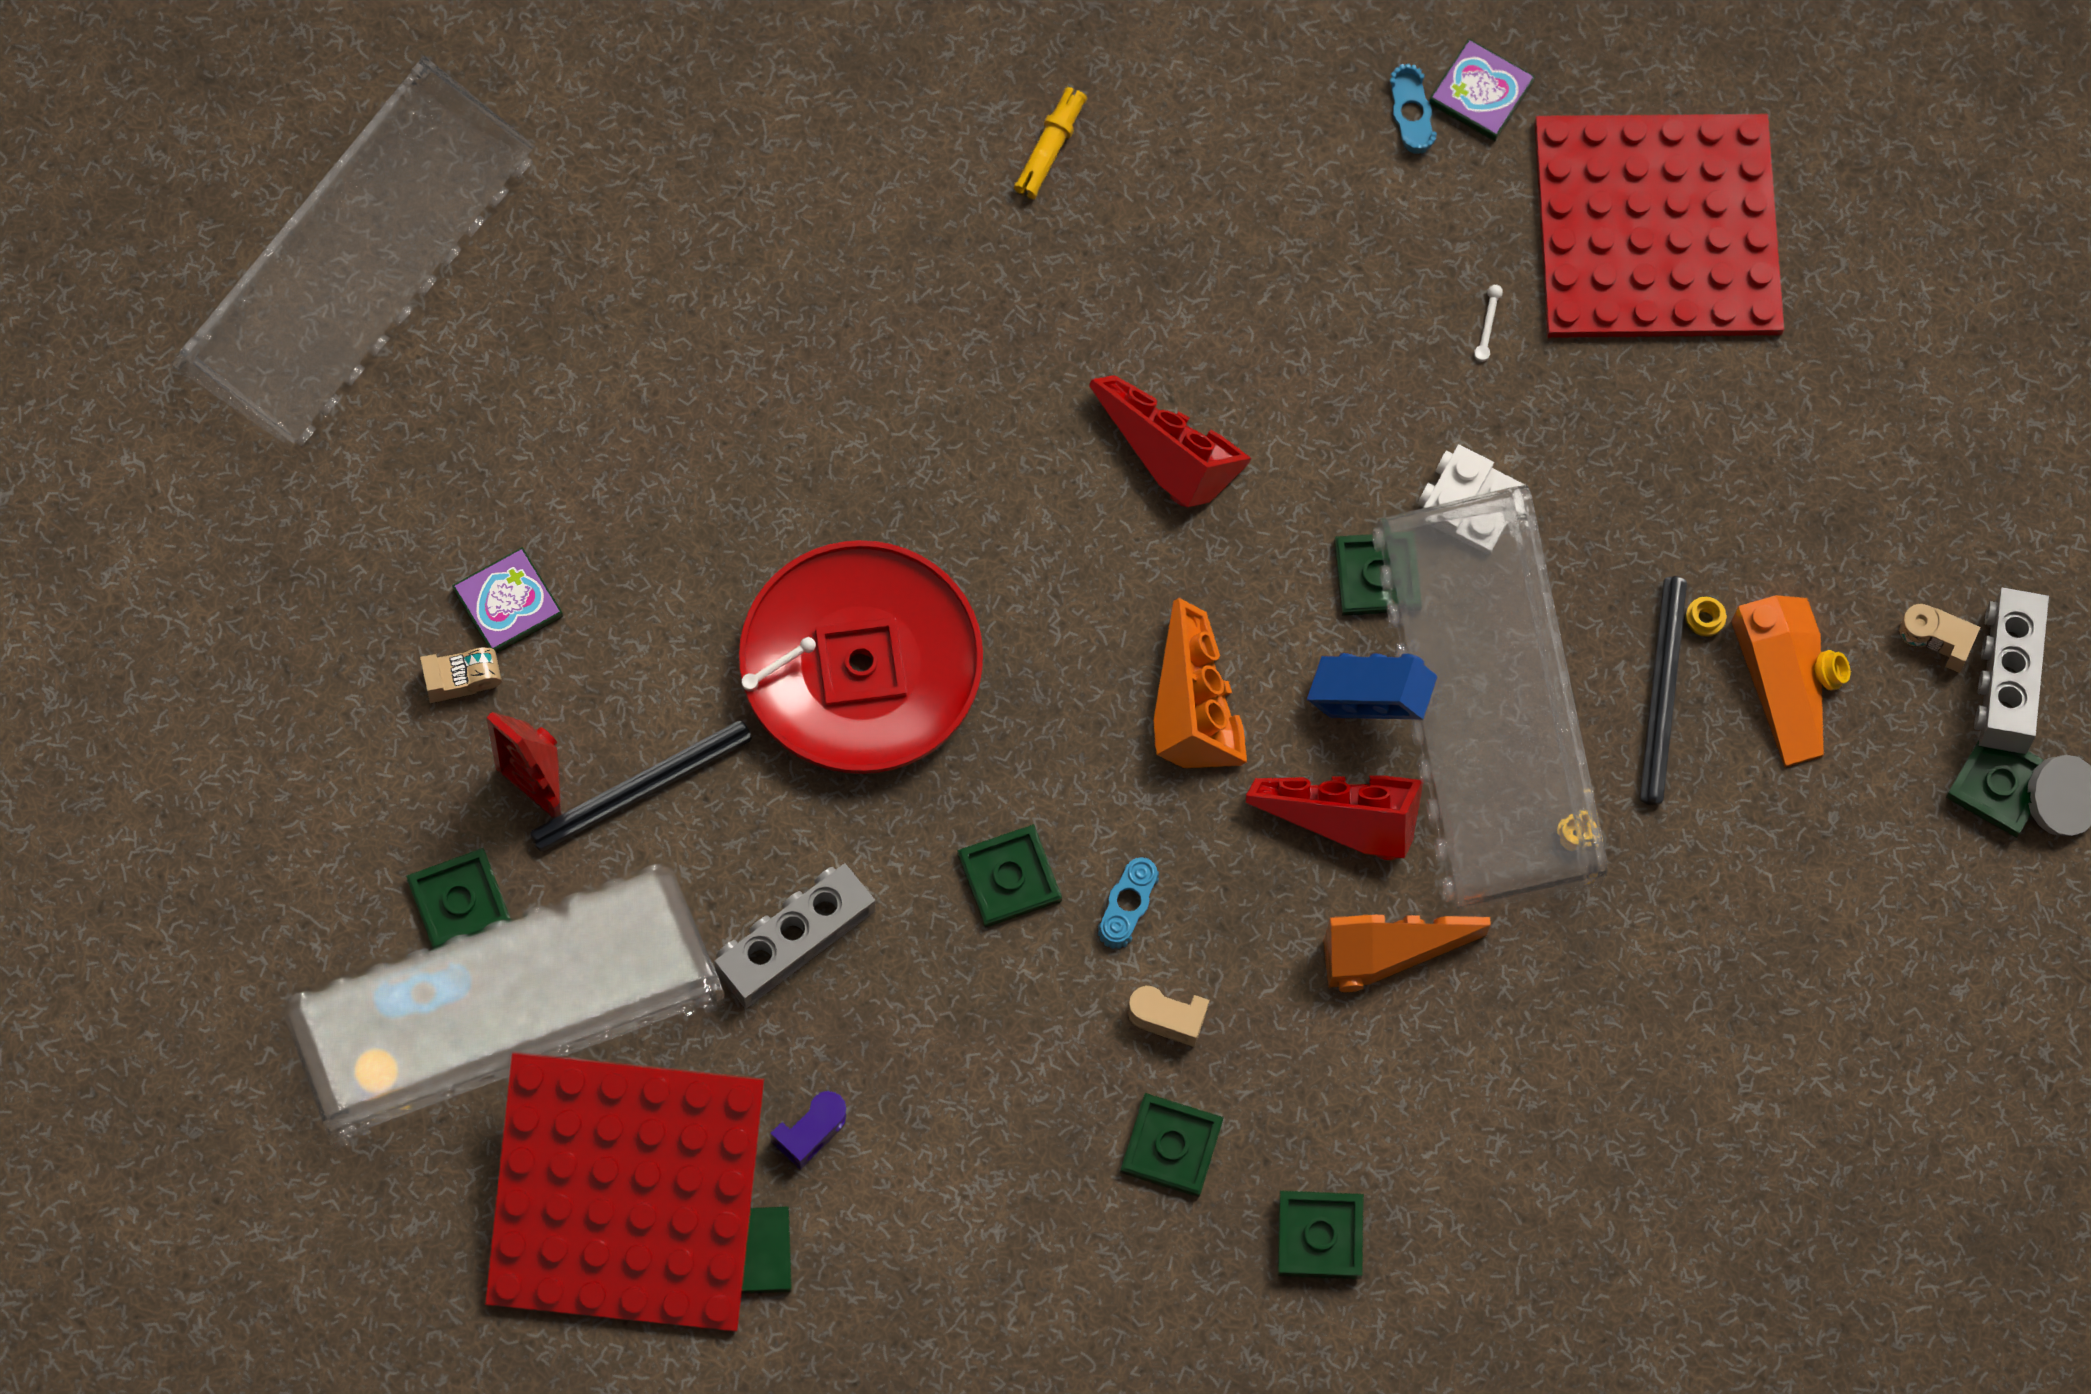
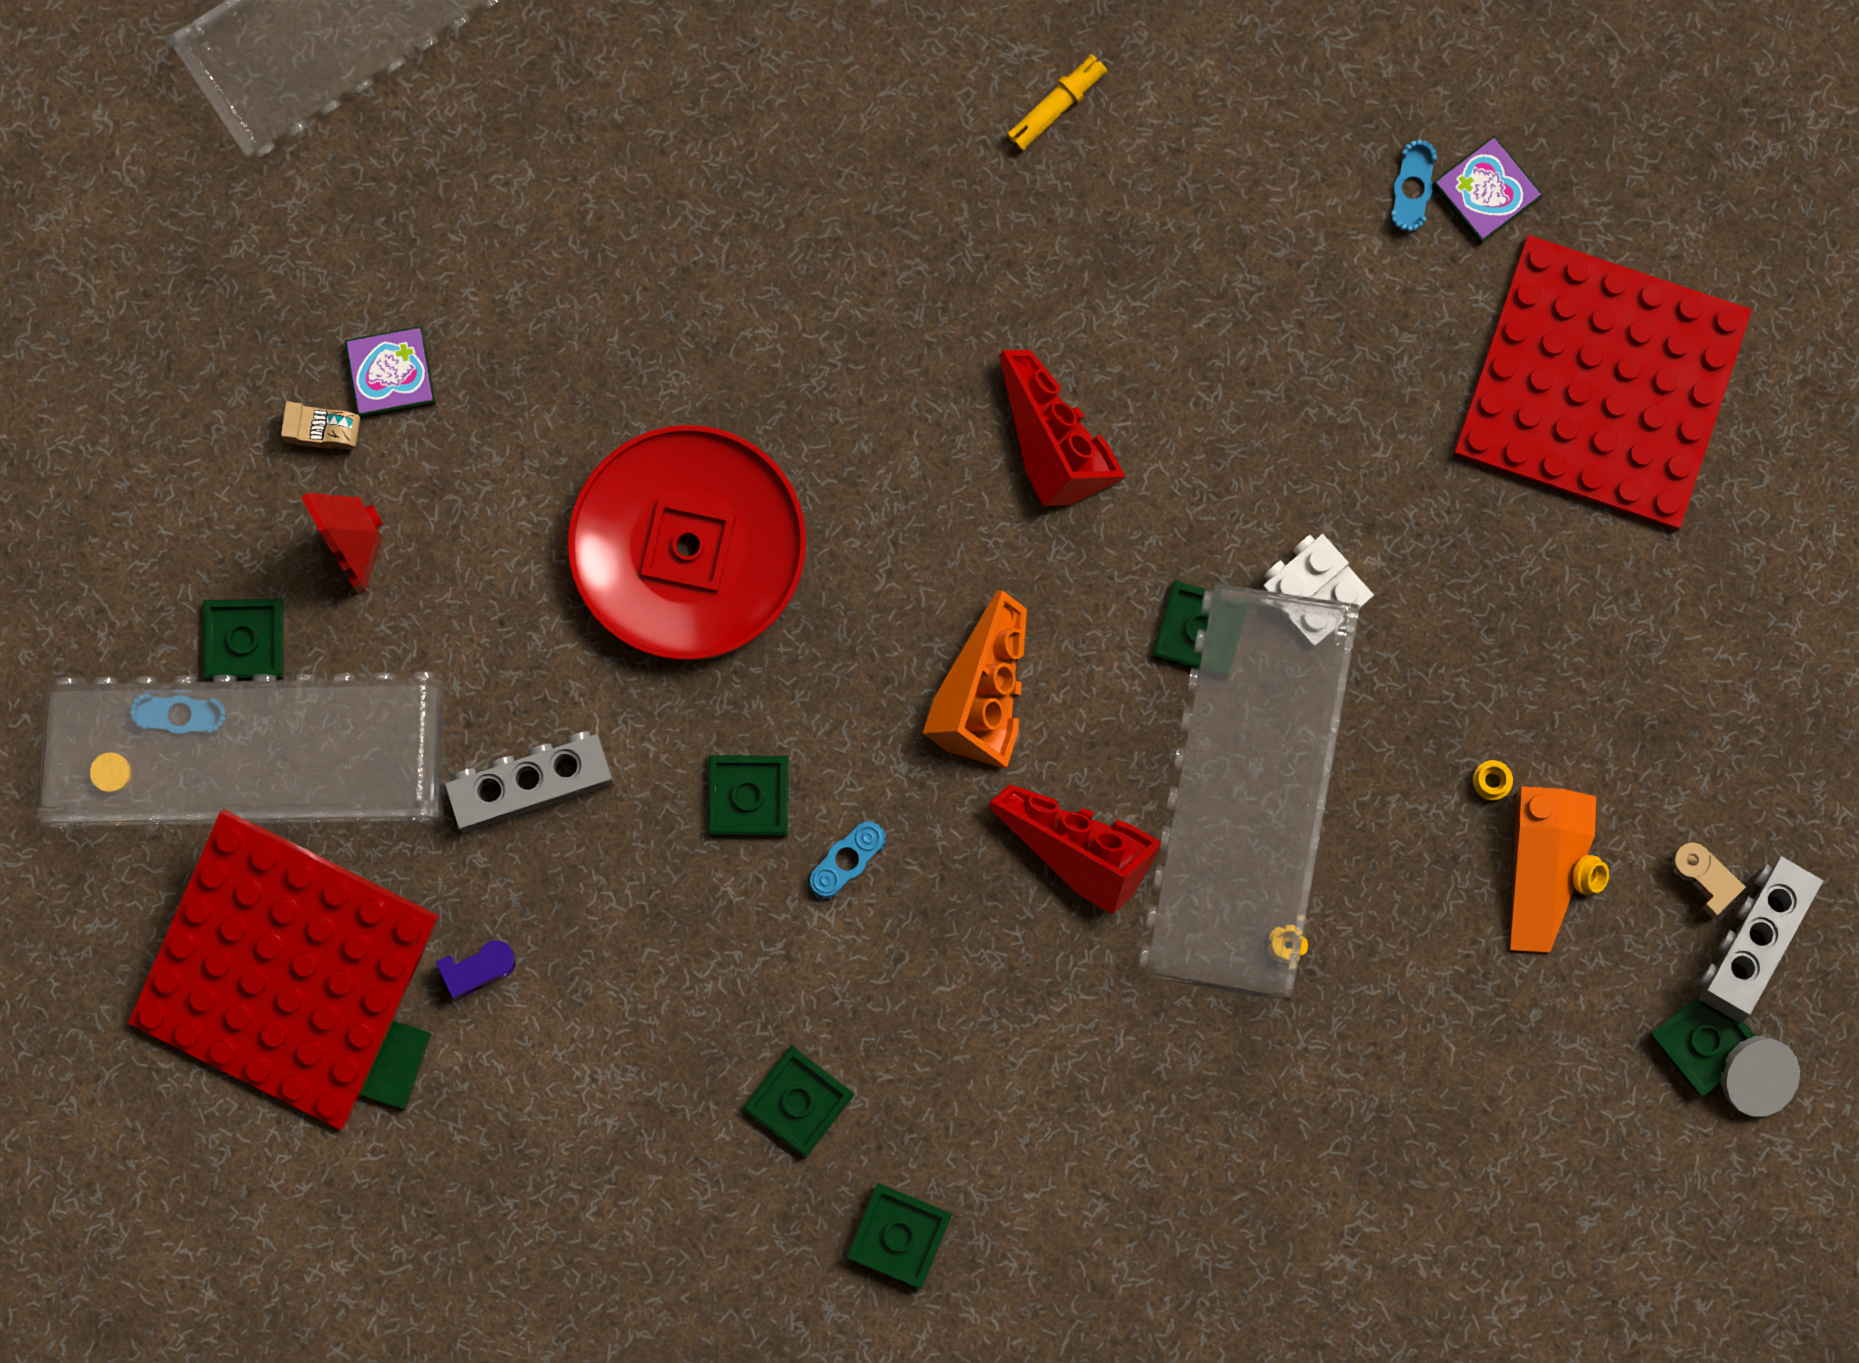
camera: 30 degrees right, 10 degrees up
black axle [530,721,752,851] -> none
white hinge [742,637,816,691] -> none
tan leg [1128,986,1210,1047] -> none
blue brick [1307,653,1438,720] -> none
orange wedge [1323,915,1491,992] -> none
white hinge [1474,285,1503,362] -> none
black axle [1639,576,1687,805] -> none

